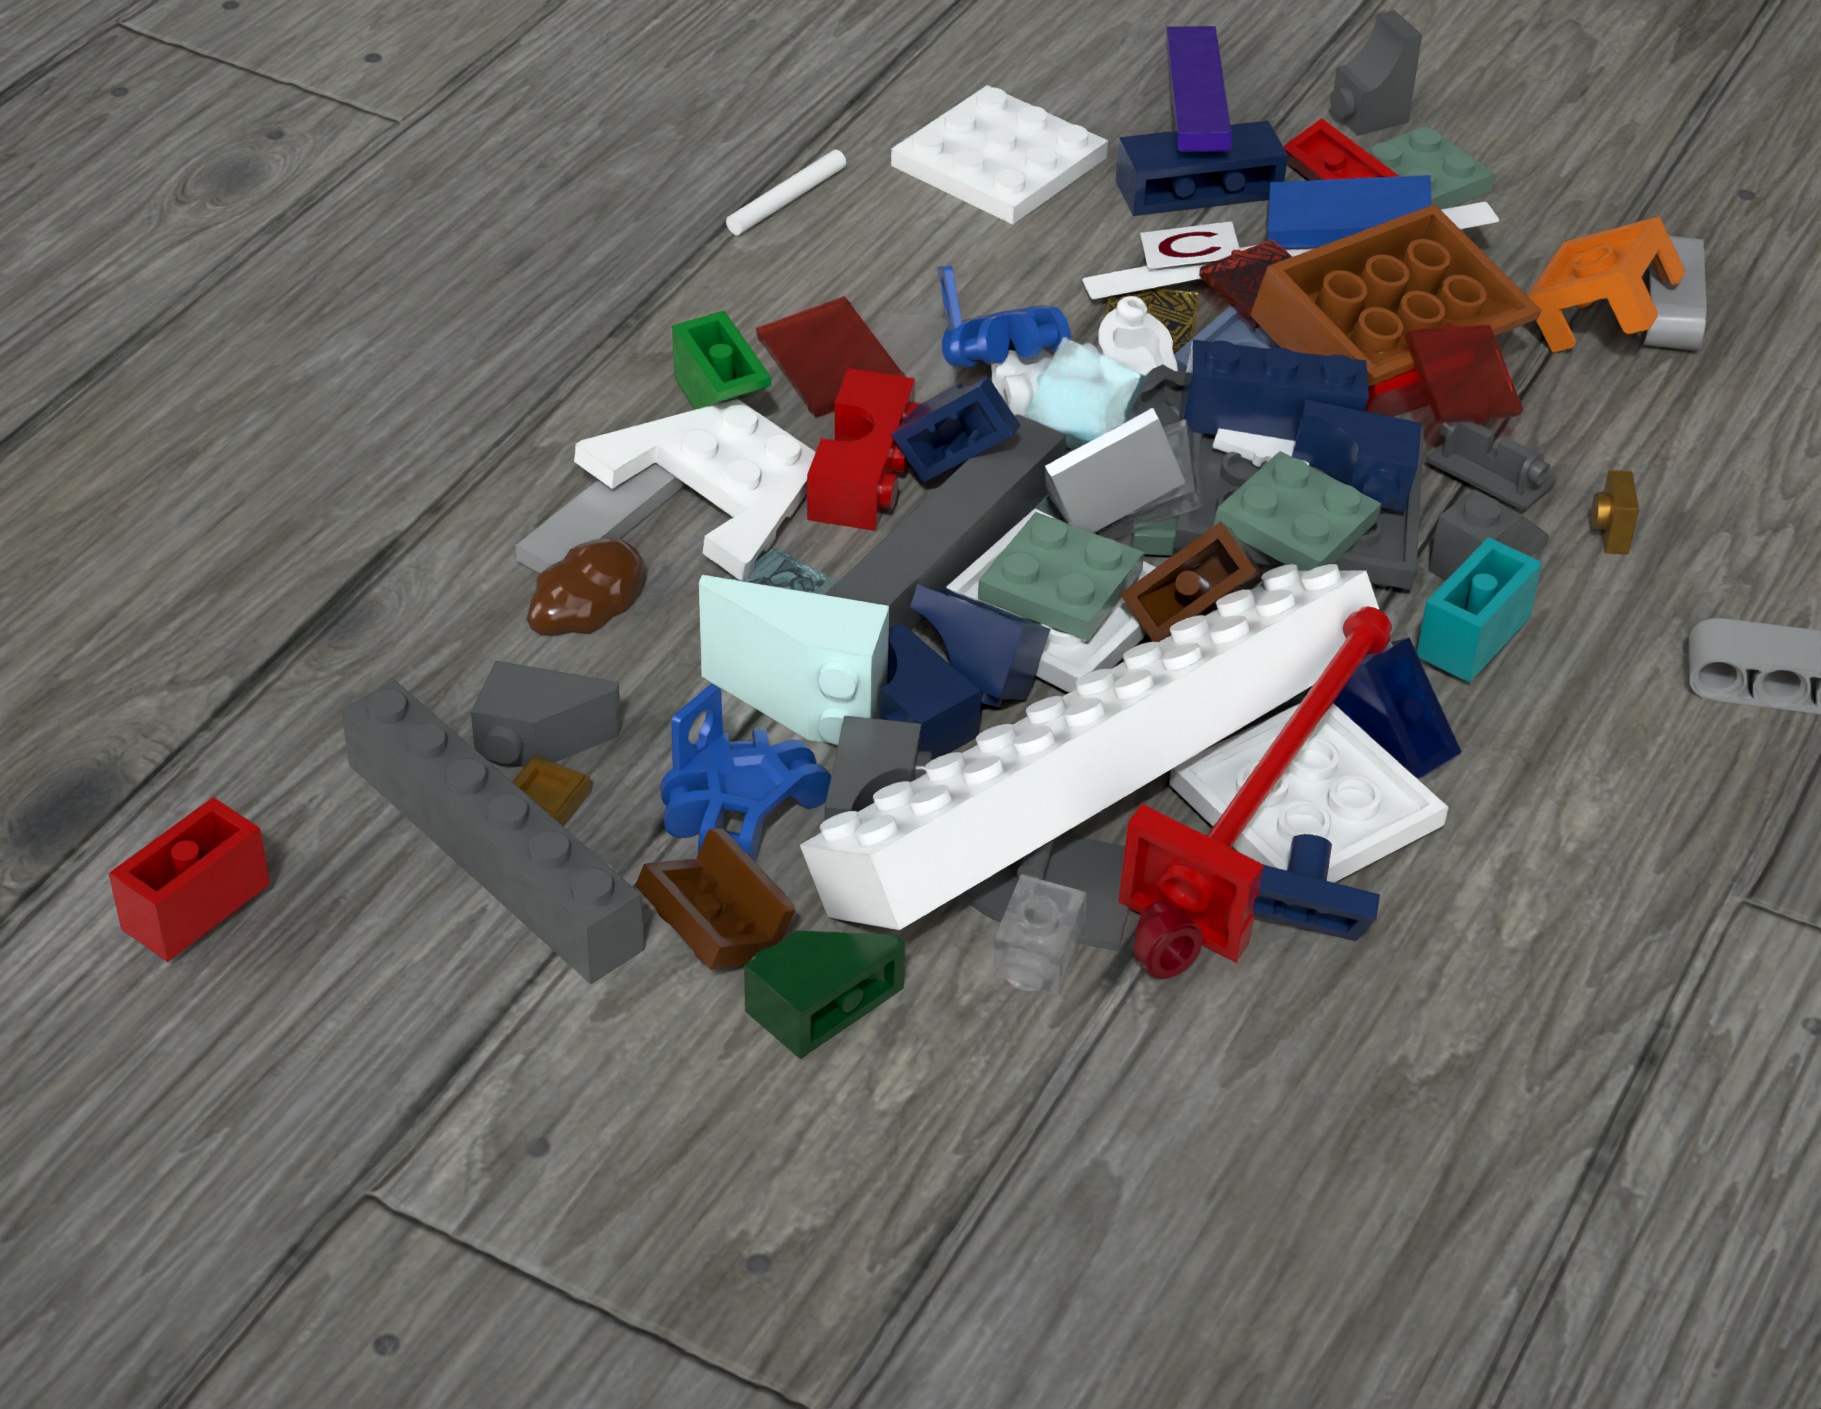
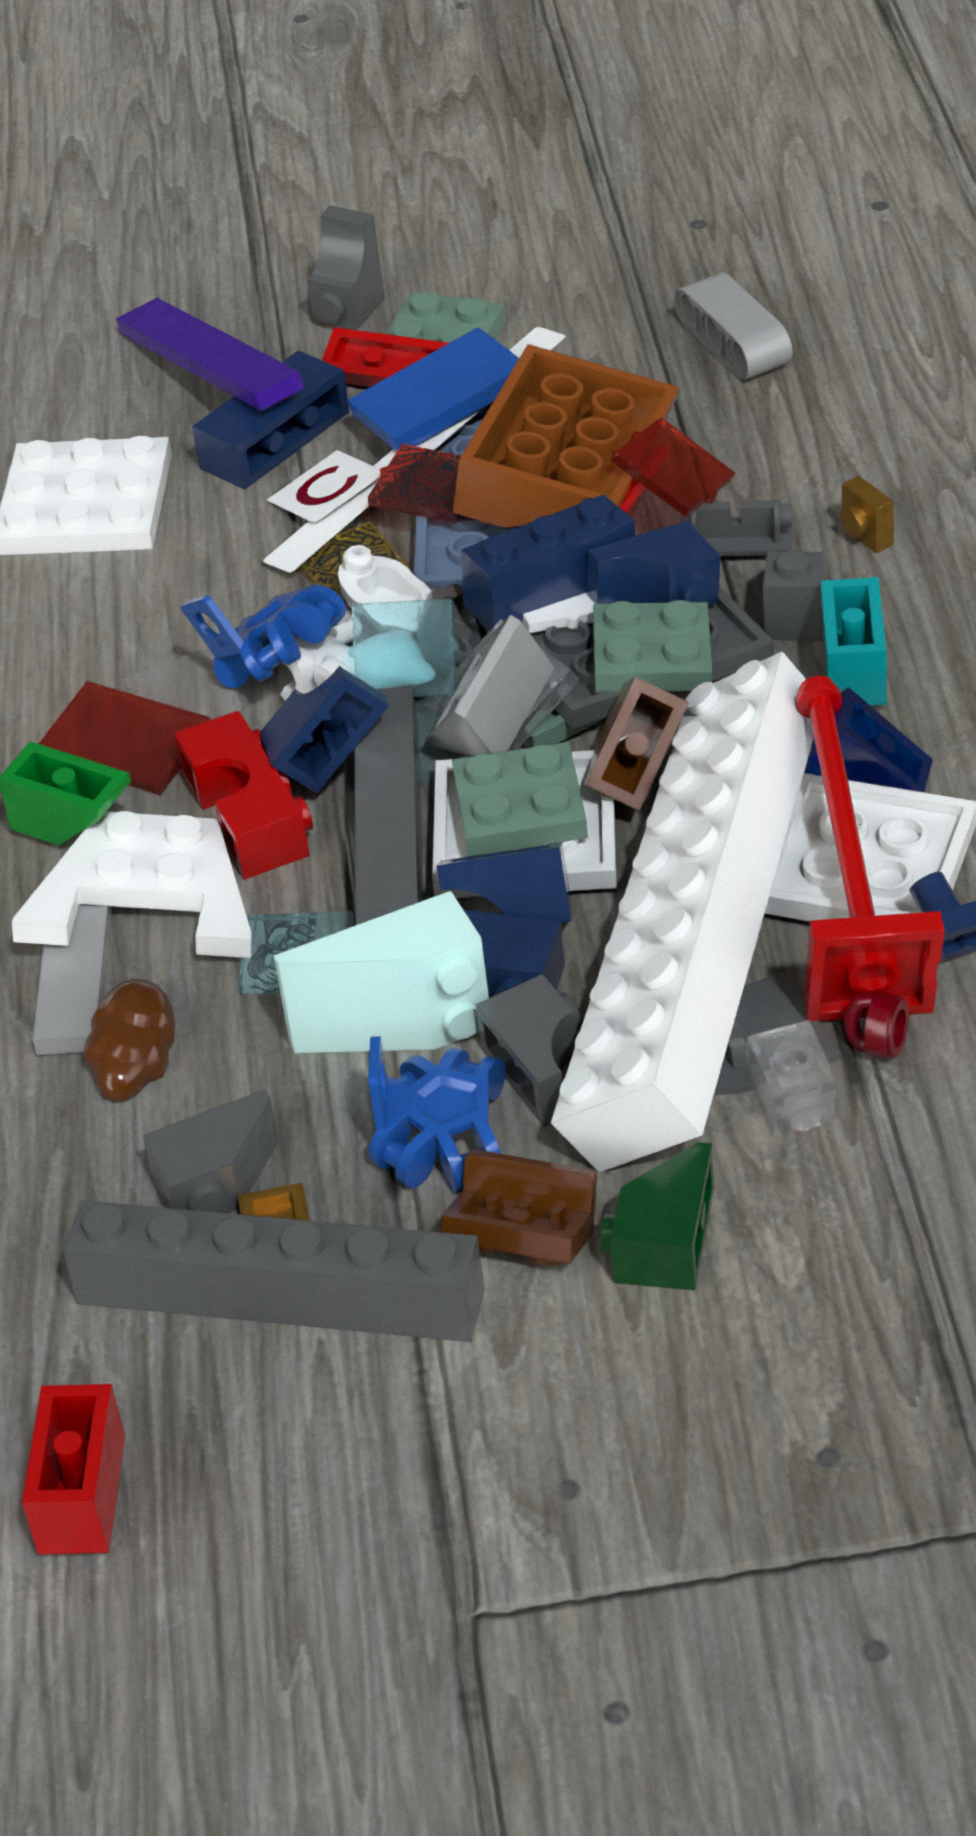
camera: 30 degrees left, 0 degrees up
orange panel [1527,216,1686,353] -> none

